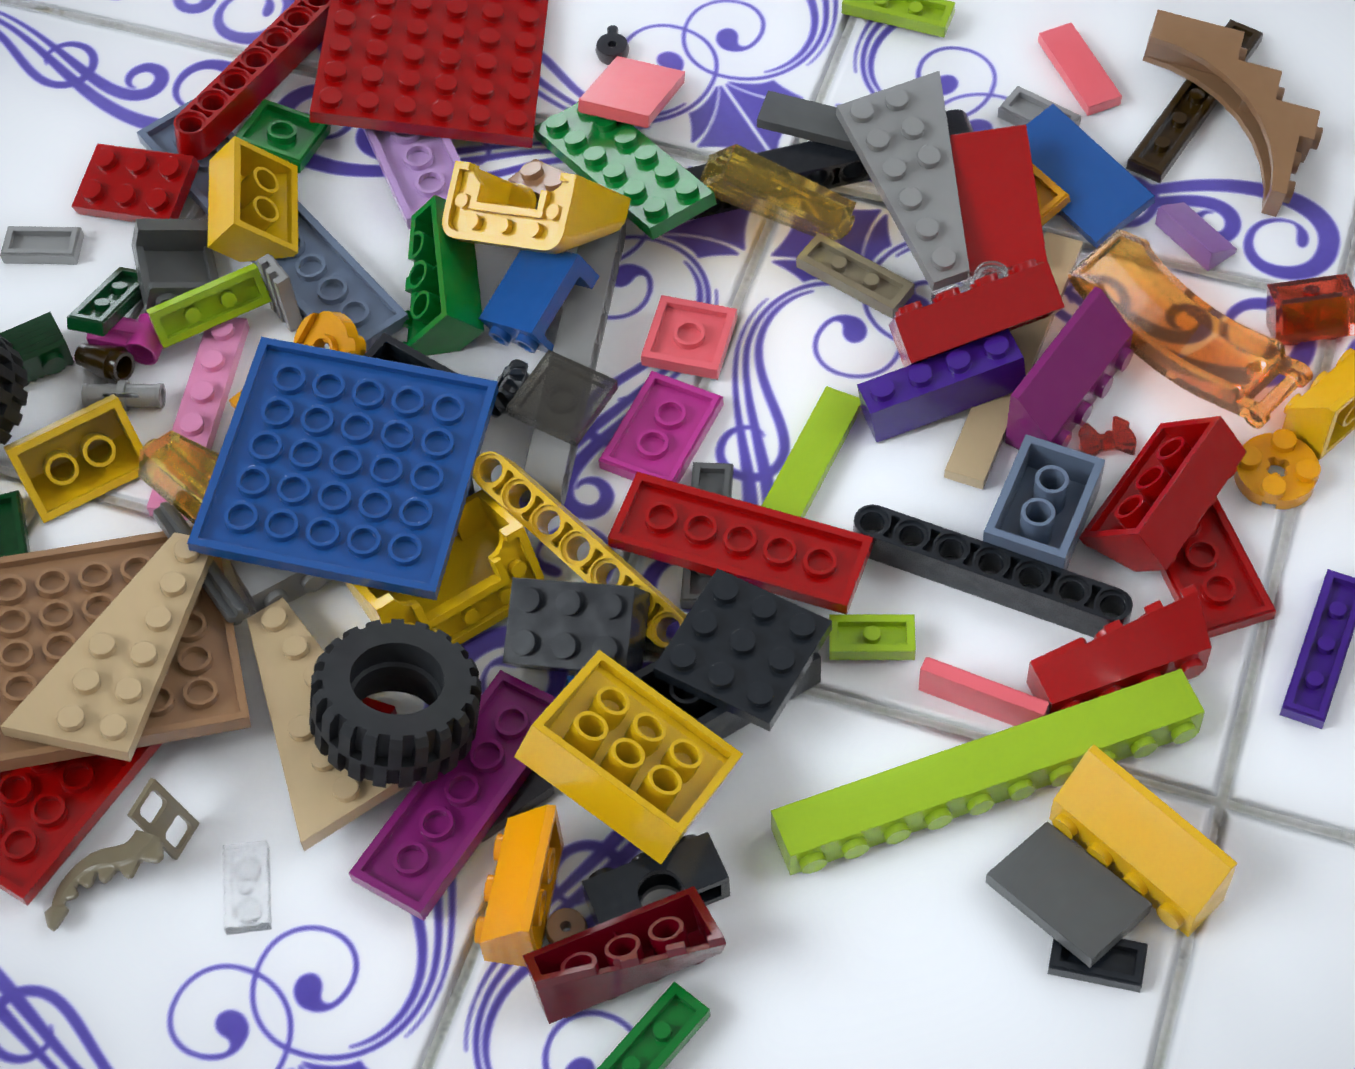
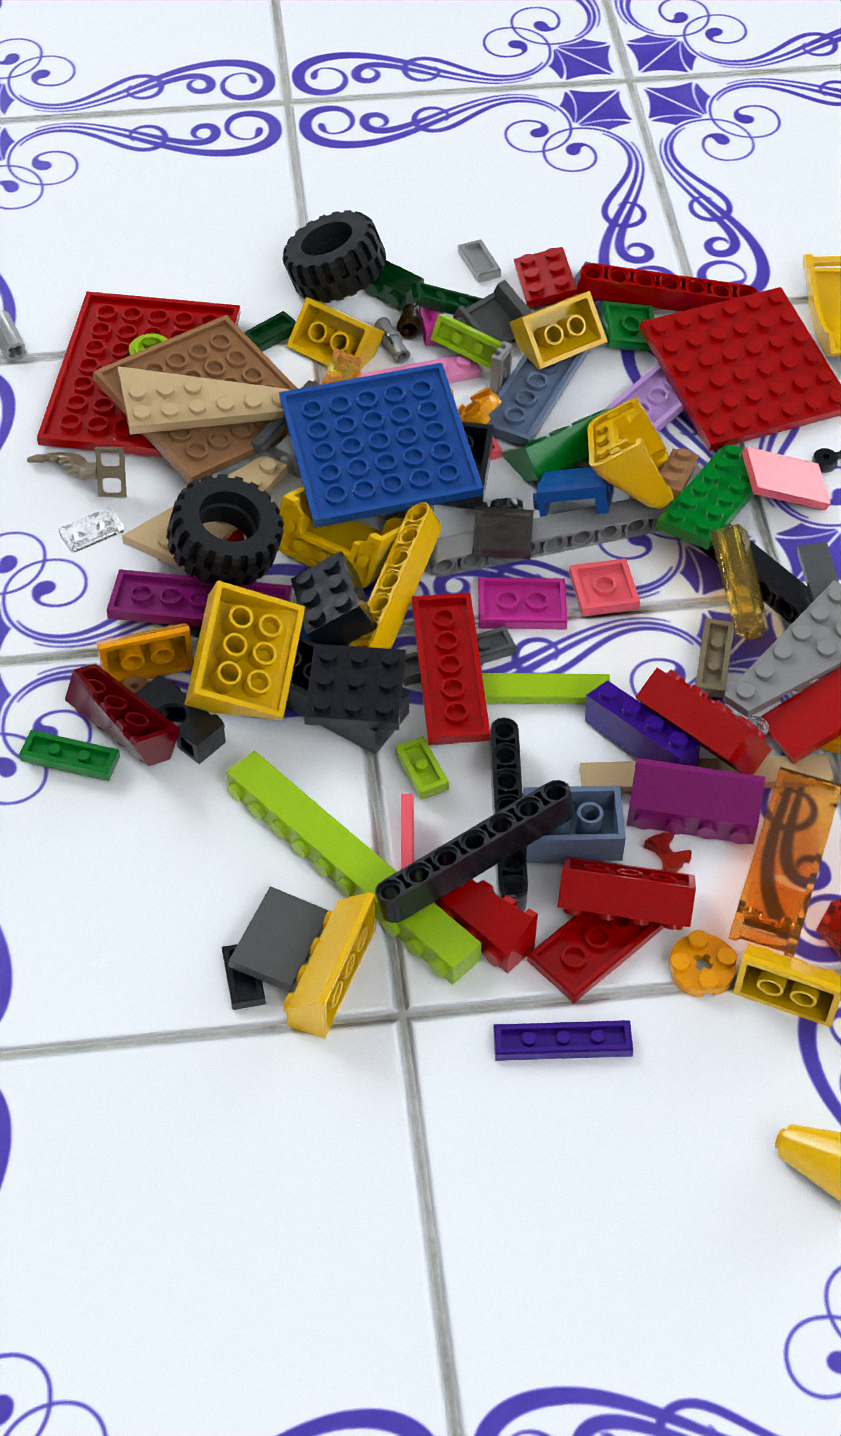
camera: 60 degrees right, 5 degrees down
none -> black beam [375,780,574,923]

